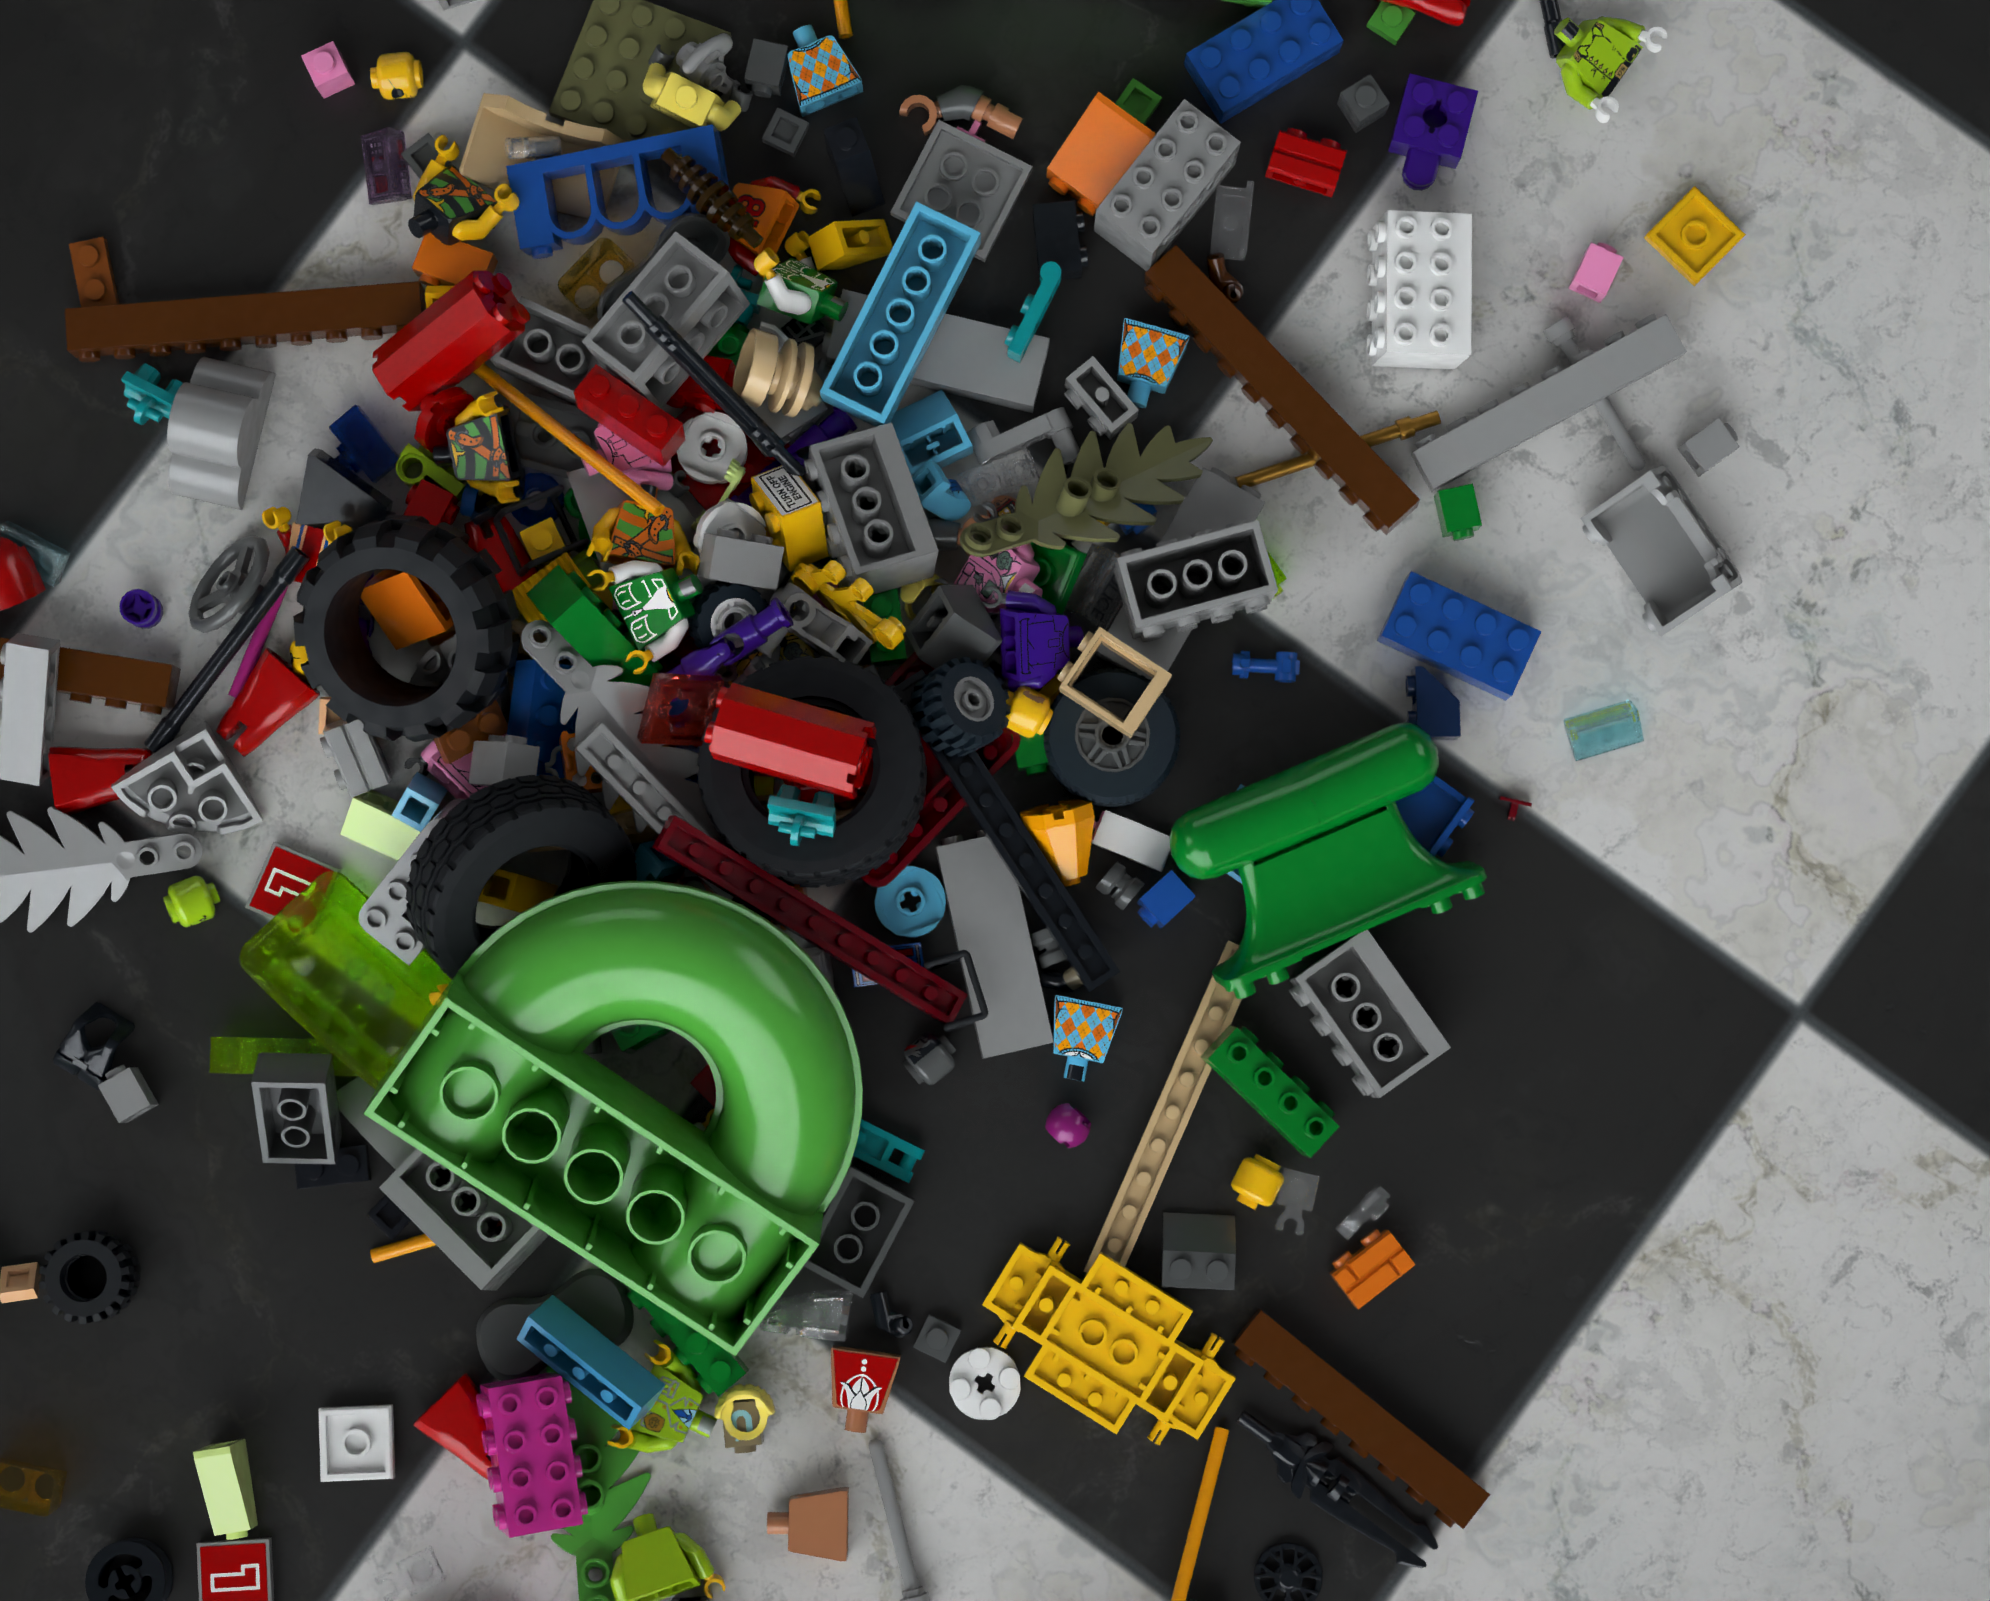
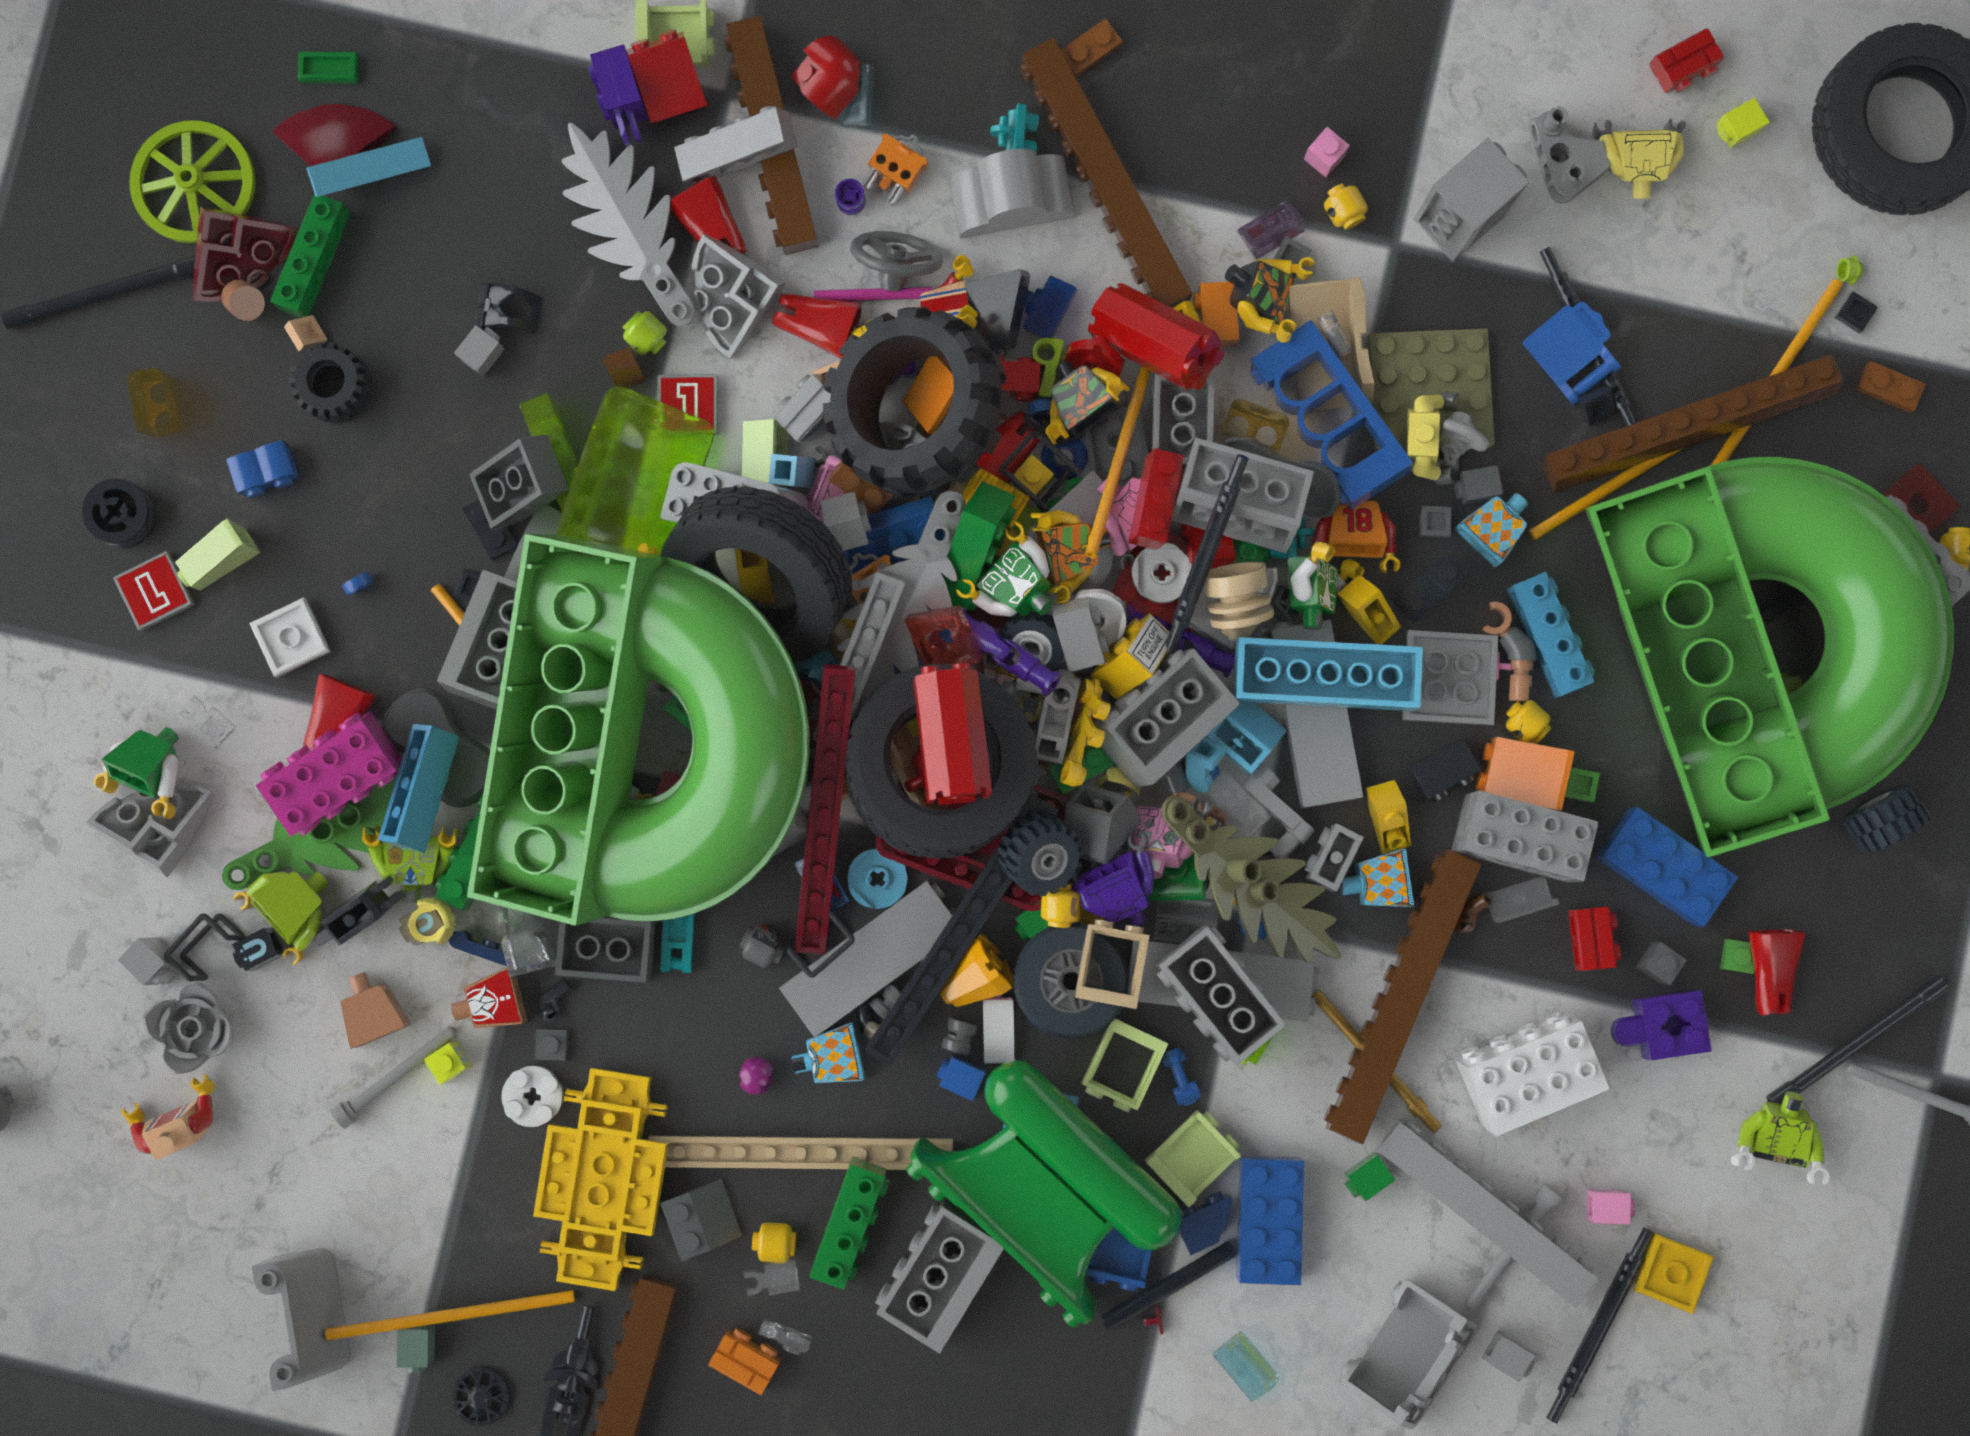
camera: 70 degrees right, 0 degrees up
black piece [144,546,310,753] -> none
dark brown piece [661,147,763,248] -> none
yellowish green piece [691,458,746,530] -> none
teal hips [767,784,836,846] -> none
teal plate [1004,261,1061,363] -> none
none -> blue brick [226,440,300,498]
none -> black hinge [313,874,405,947]
none -> blue tile [342,572,373,596]
none -> neon yellow brick [424,1041,473,1085]
none -> dark blue plate [449,931,535,973]
none -> reddish brown brick [602,346,646,393]
none -> orange piece [862,134,929,206]
none -> yellowish green window [1081,1018,1168,1112]
none -> black axle [1101,1241,1237,1331]
none -> yellowish green panel [1145,1110,1242,1207]
none -> yellow slope [1366,780,1411,854]
none -> yellow head [1506,700,1551,744]
none -> dark azure brick [1507,572,1595,698]
none -> black axle [1546,1227,1654,1424]

